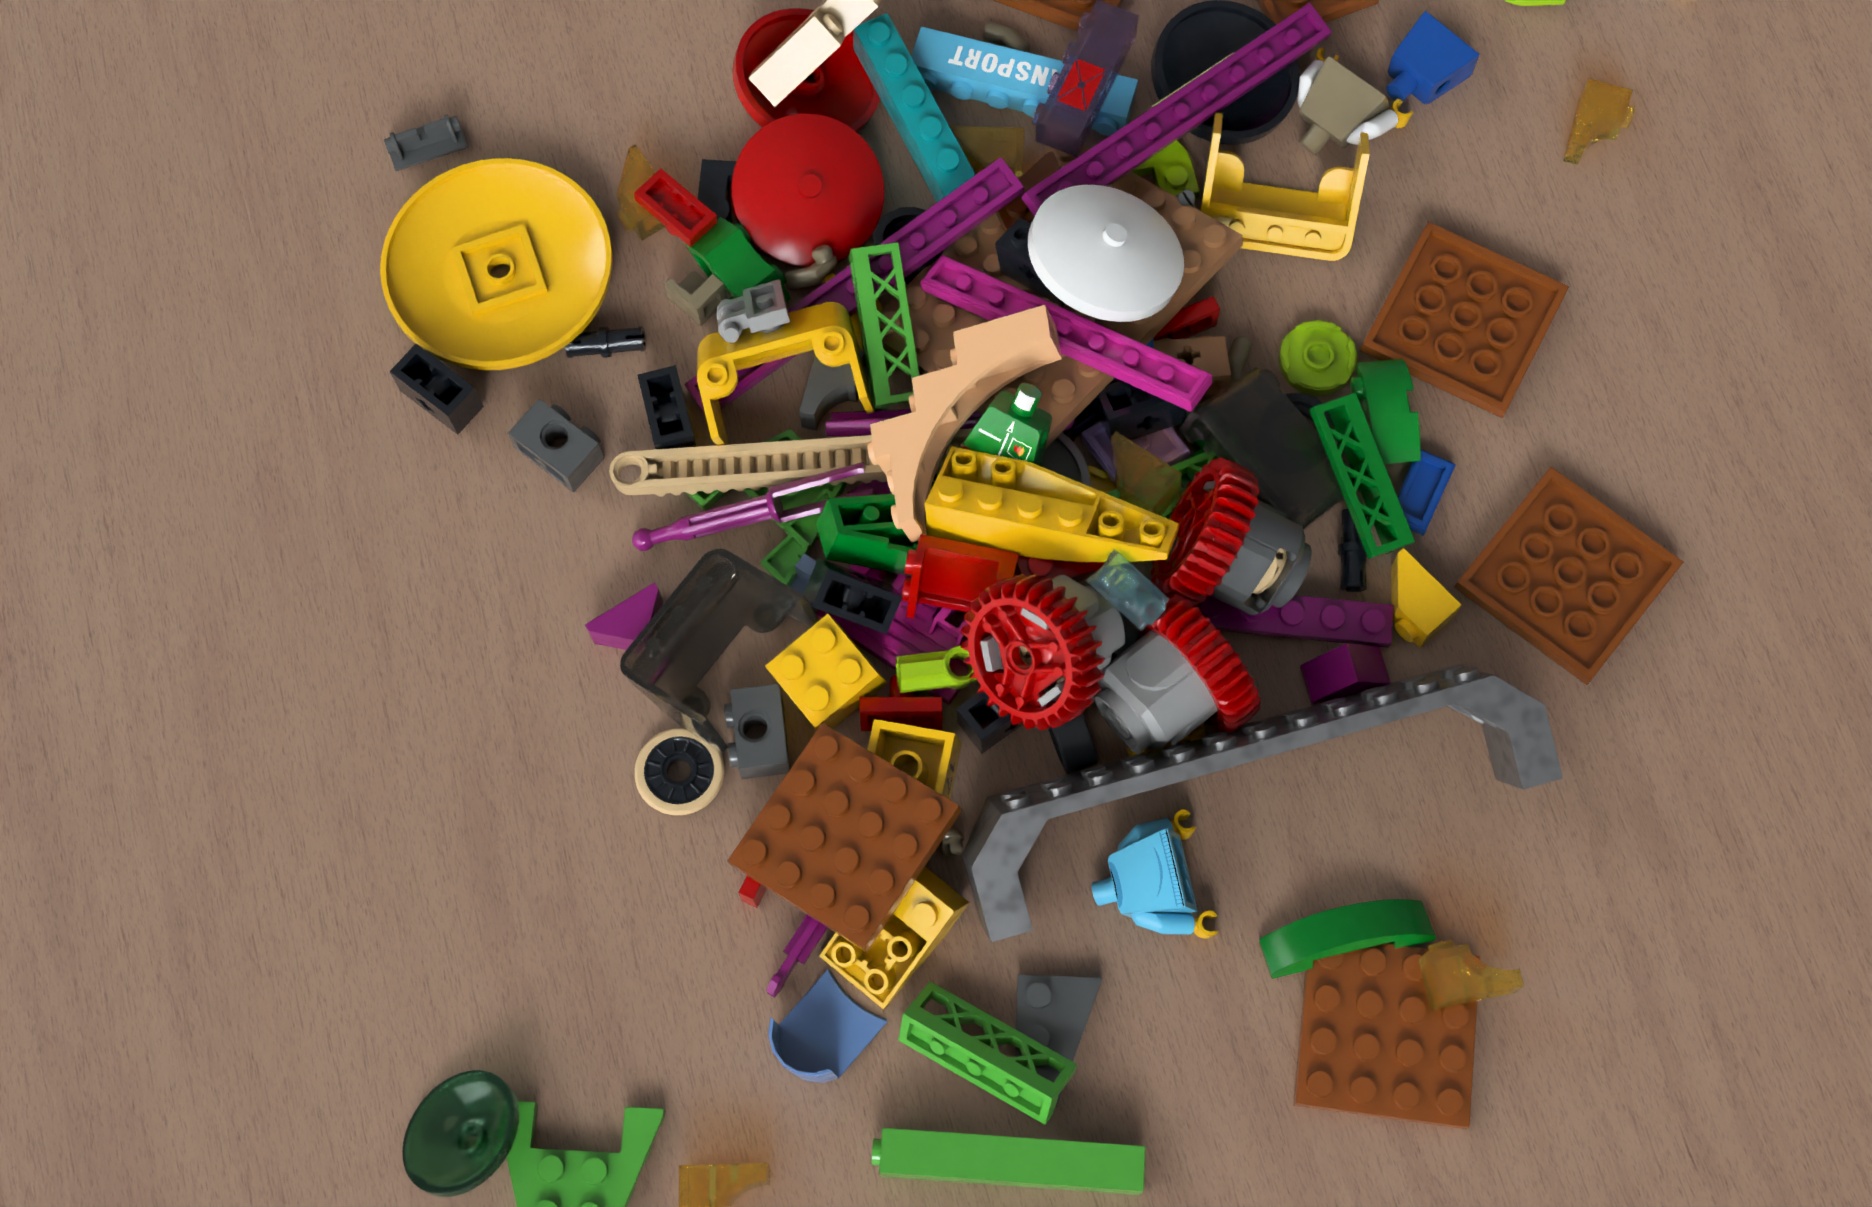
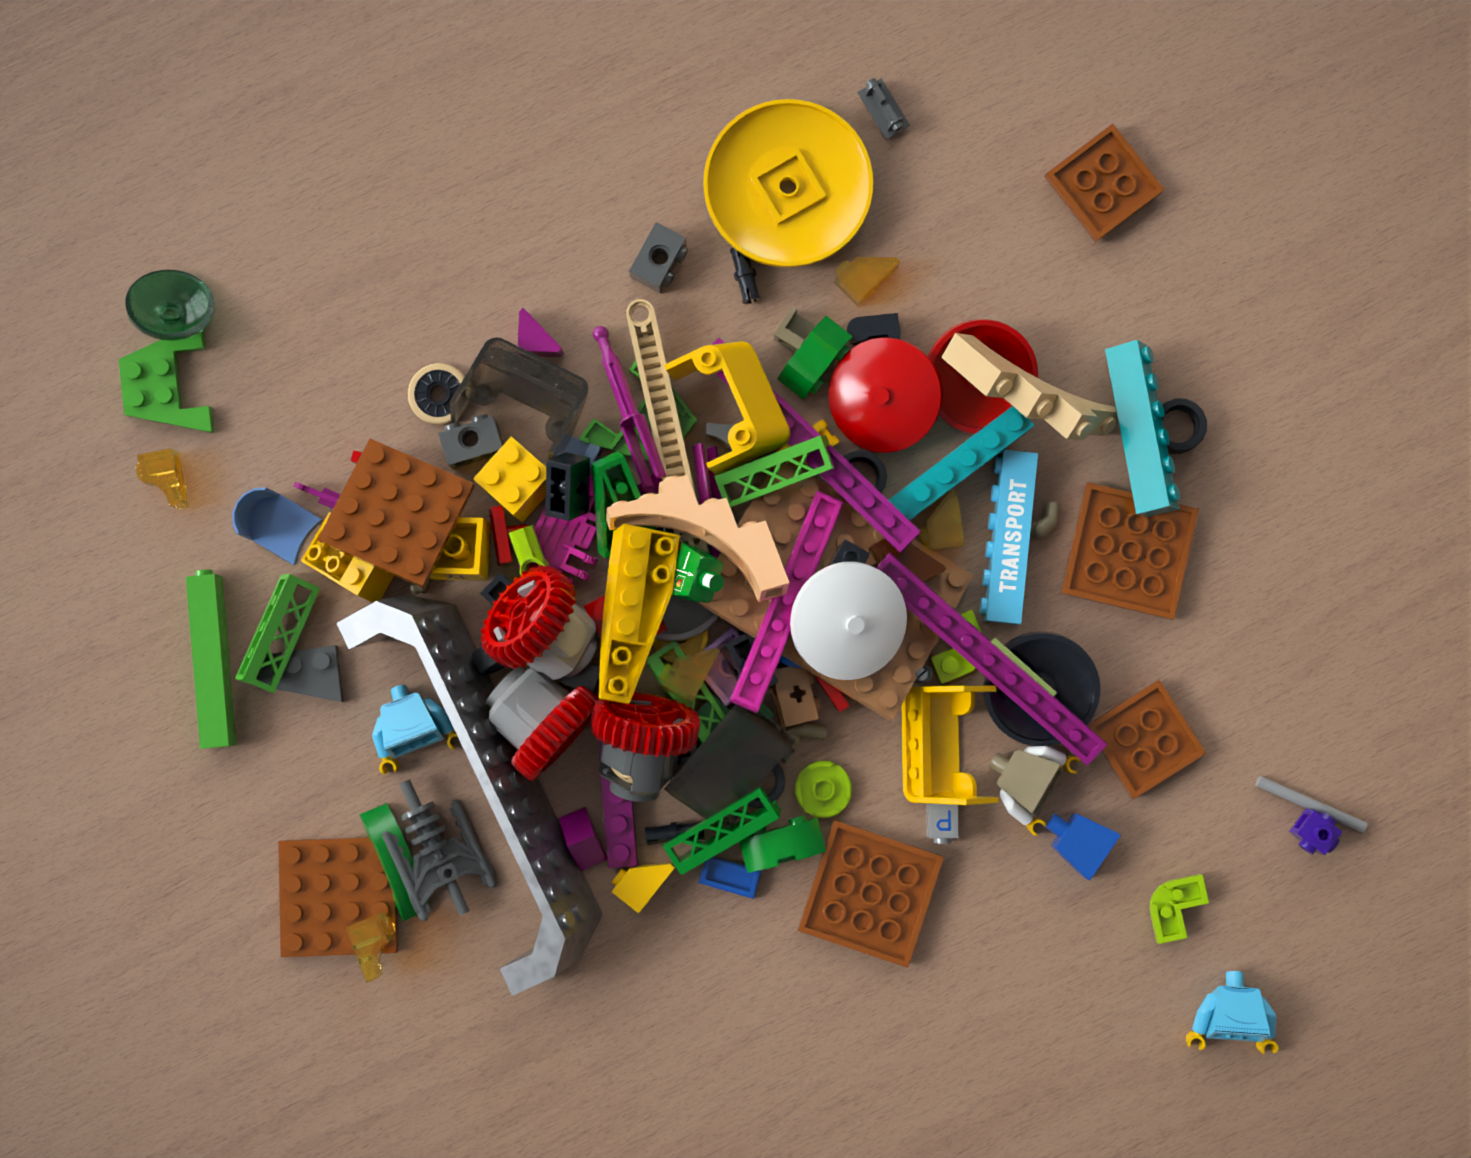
camera: 80 degrees right, 15 degrees up
black brick [389,344,484,435] -> none
red tile [634,168,717,247] -> none
black brick [637,365,697,449] -> none
light grey plate [716,279,790,343] -> none
dark tan arm [785,245,837,290] -> none
red panel [901,534,1019,619] -> none
clear purple brick [1032,0,1139,157] -> none
clear light blue hips [1086,549,1169,631] -> none
dark orange plate [1454,467,1684,685] -> none
clear yellow arch [1563,78,1635,165] -> none
none -> dark grey bar [382,779,498,922]
none -> light grey brick [926,803,958,844]

